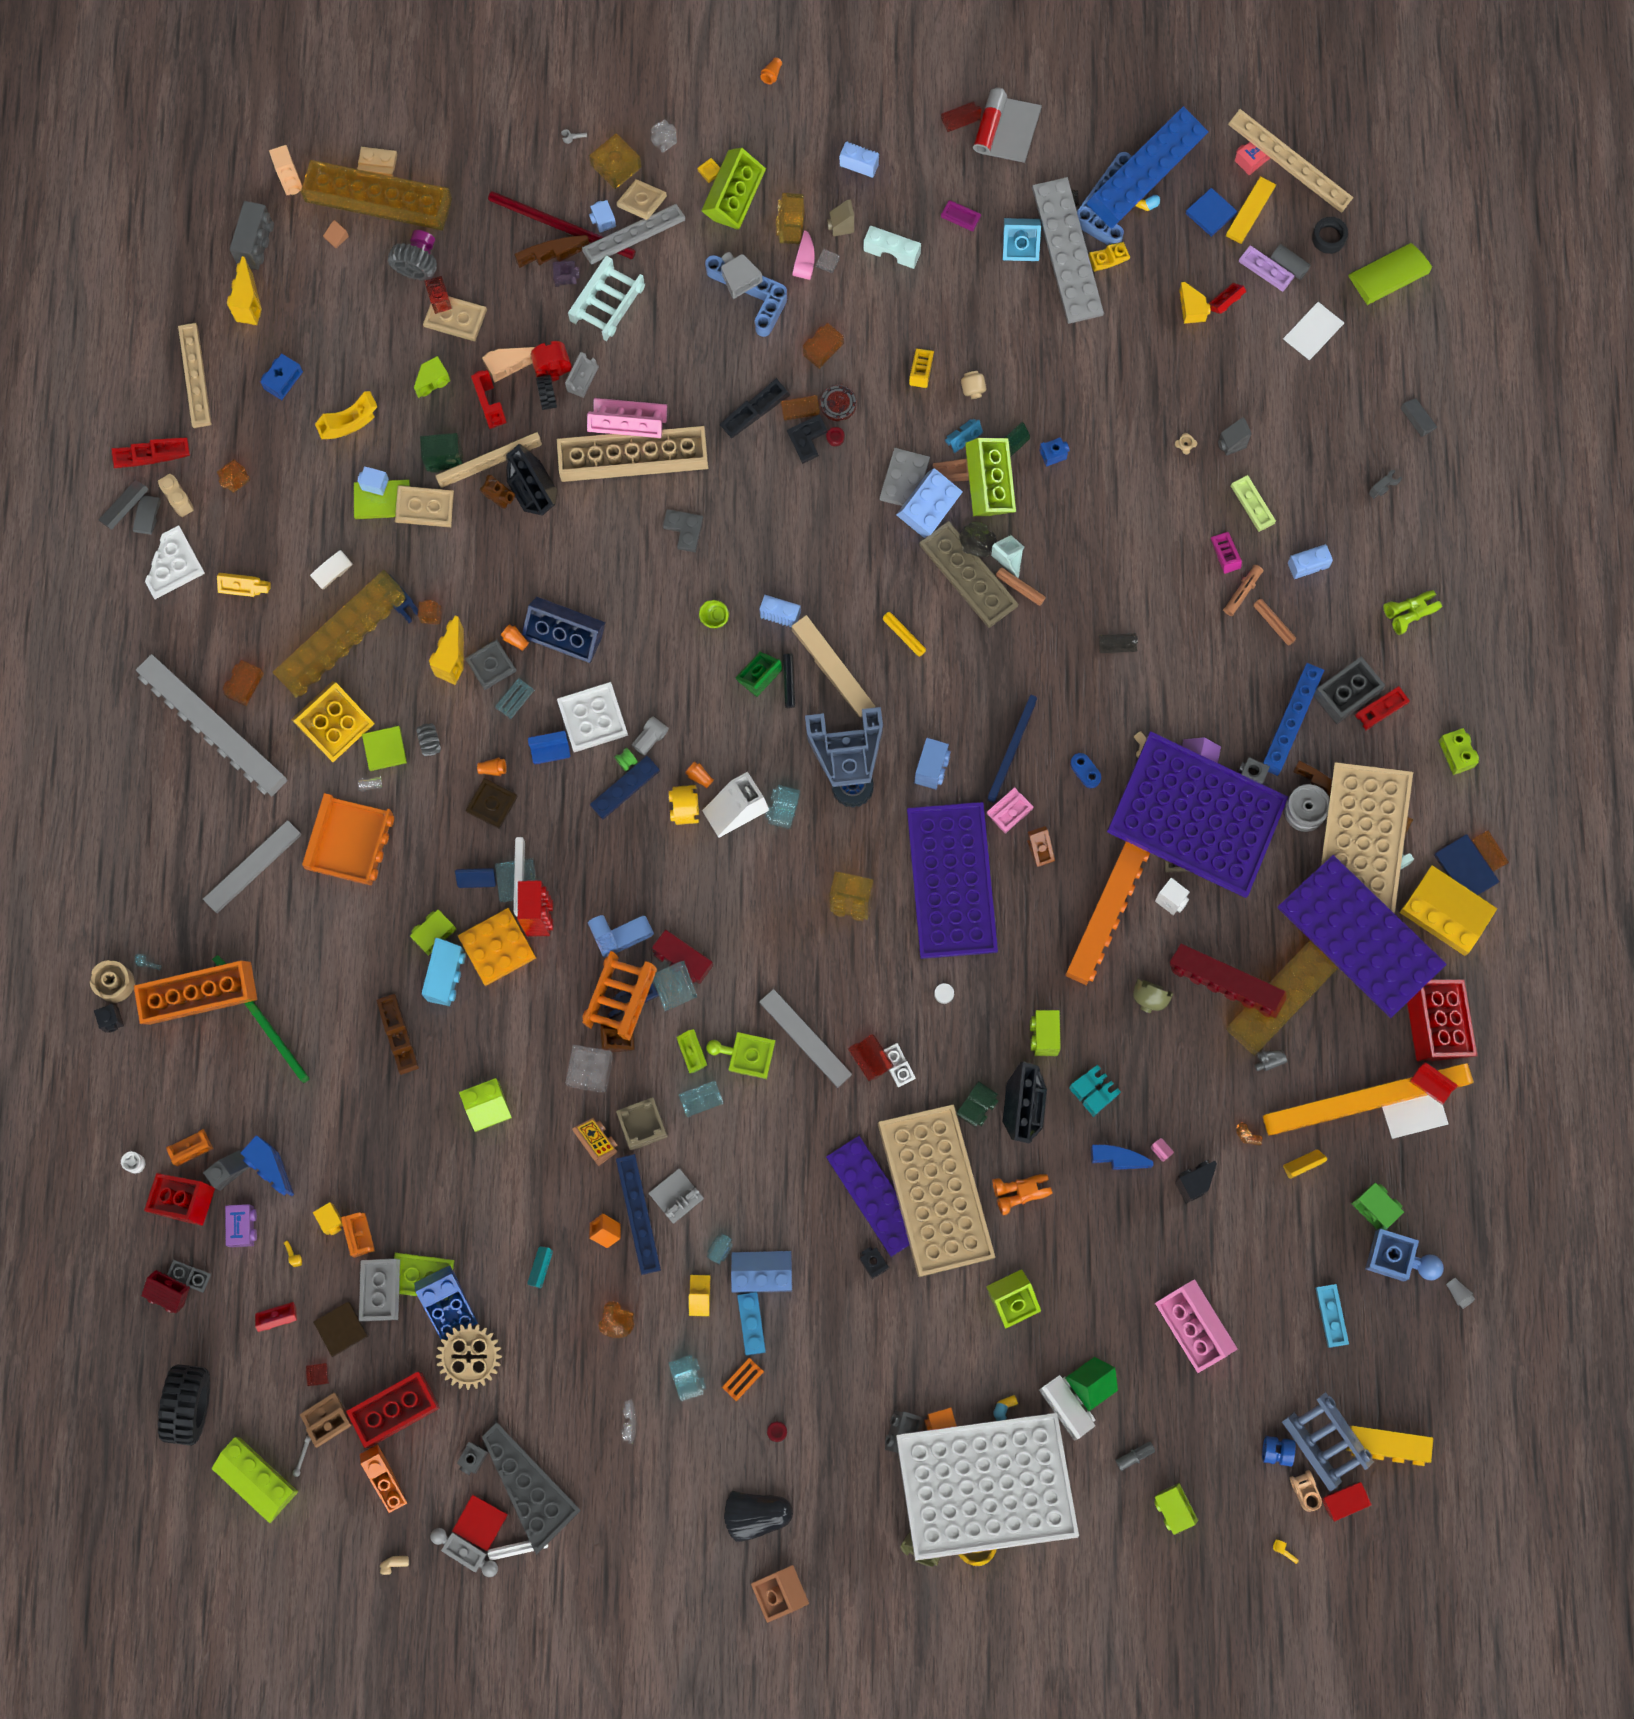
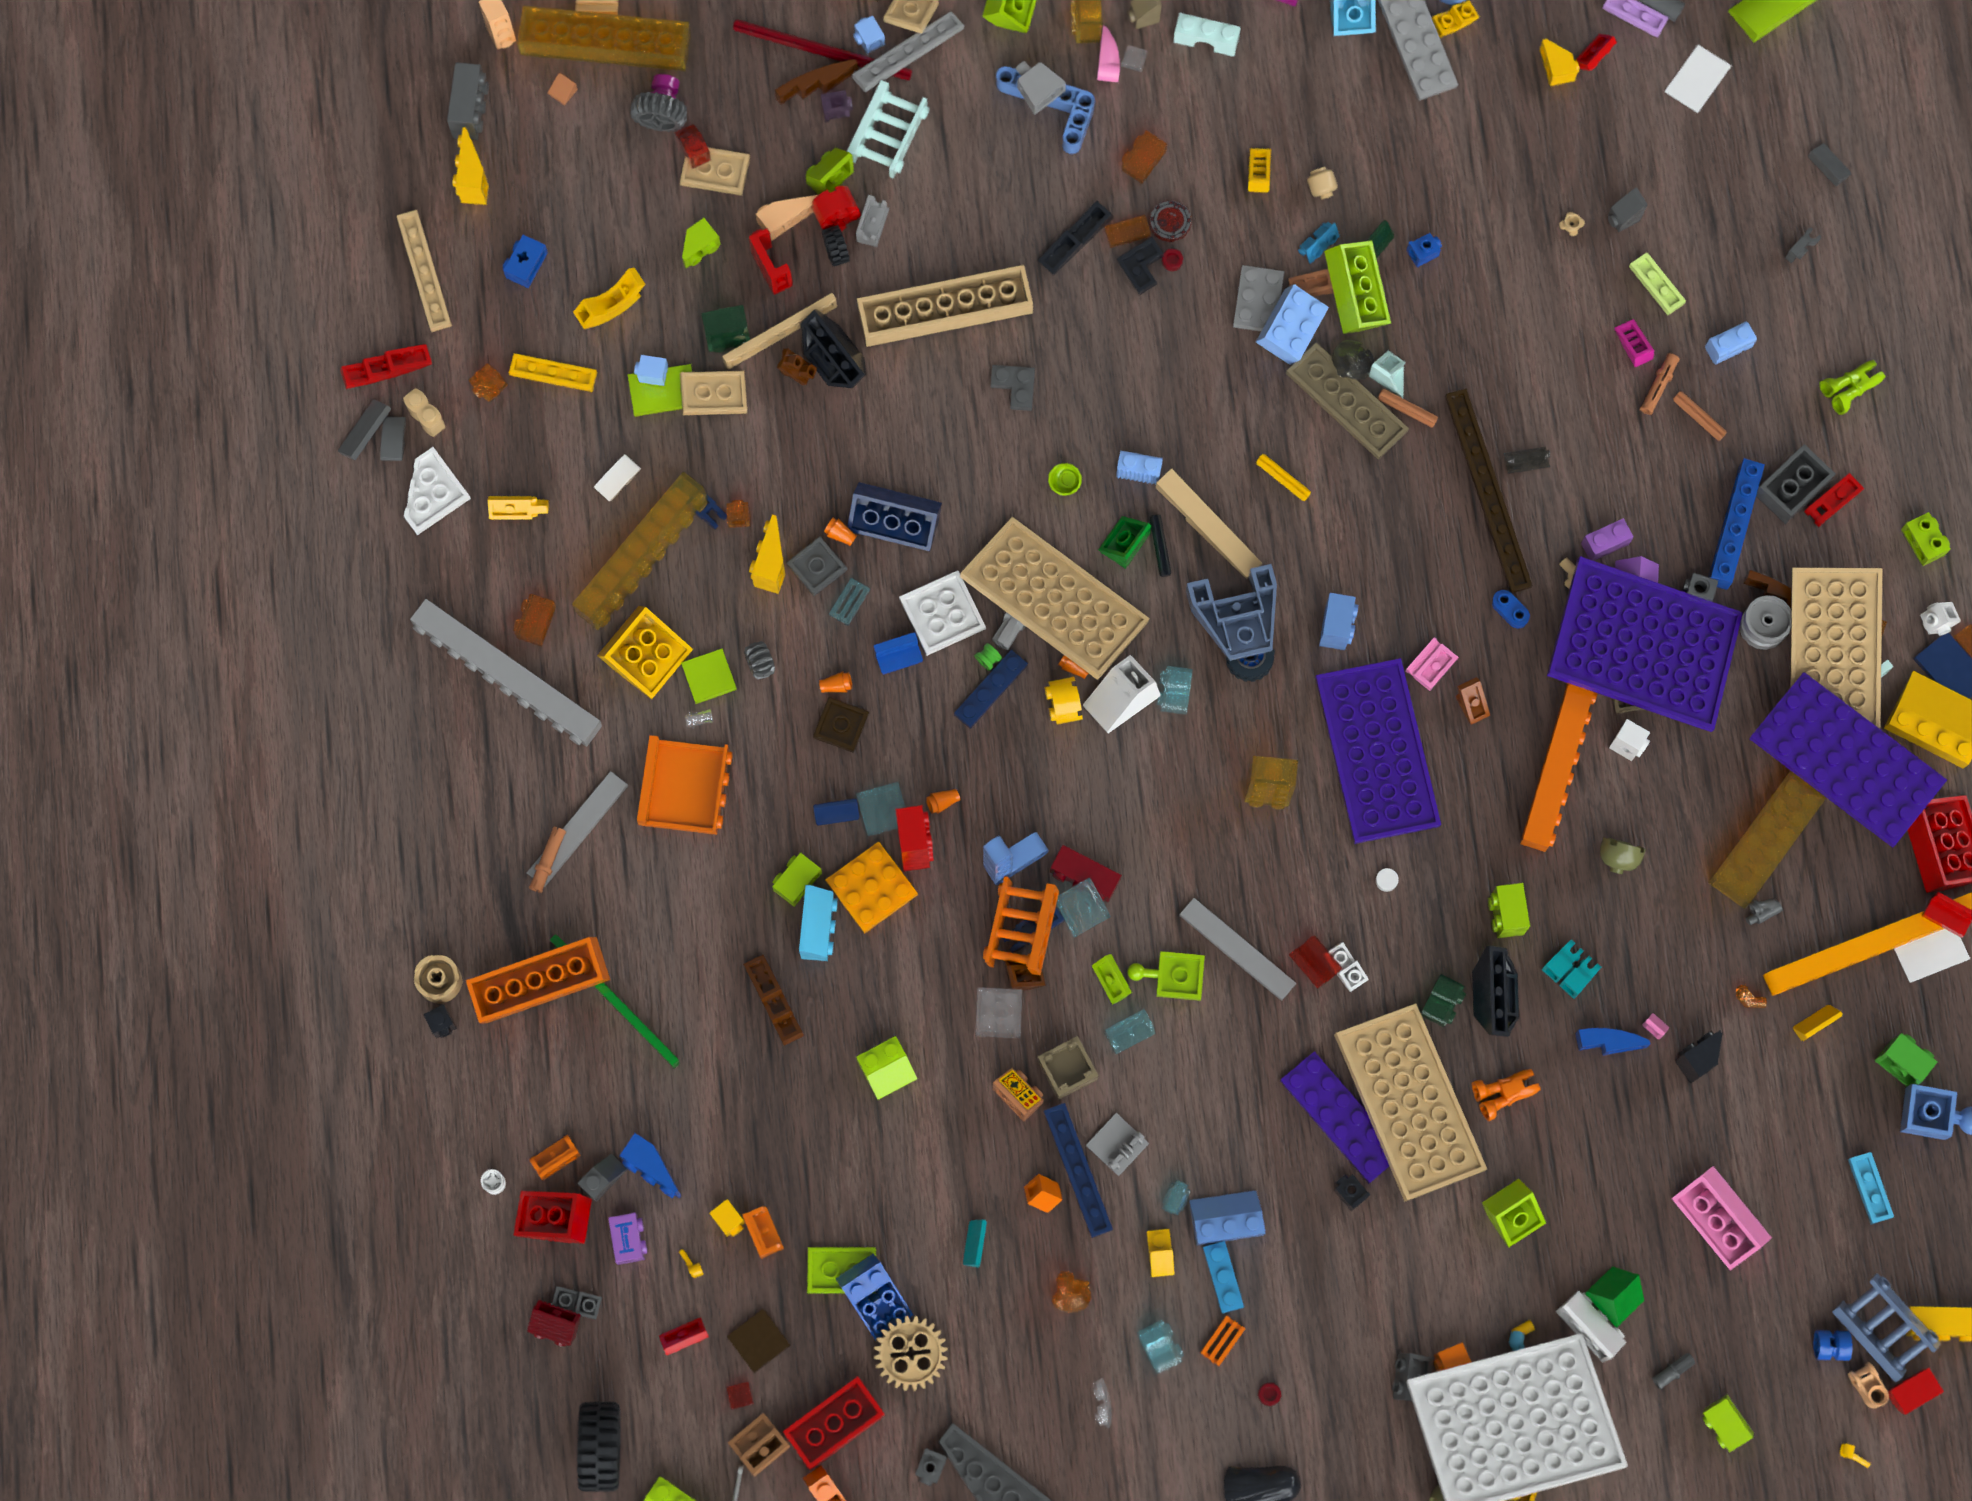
camera: 10 degrees left, 0 degrees up
clear light blue hand [135,954,162,970] -> none
light grey plate [359,1259,400,1321] -> none
white tile [514,837,525,916] -> none
bright pink fence [587,398,667,438] -> none
dark blue tile [987,695,1037,803] -> none
dark red brick [1170,944,1287,1018] -> none
none -> yellow tile [509,353,597,392]
none -> nougat pin [529,827,566,893]
none -> lime slope [806,147,854,195]
none -> orange cone [926,789,960,814]
none -> tan plate [960,517,1150,680]
none -> dark brown plate [1445,389,1533,593]
none -> medium lavender brick [1581,518,1633,561]
none -> white brick [1920,602,1961,636]

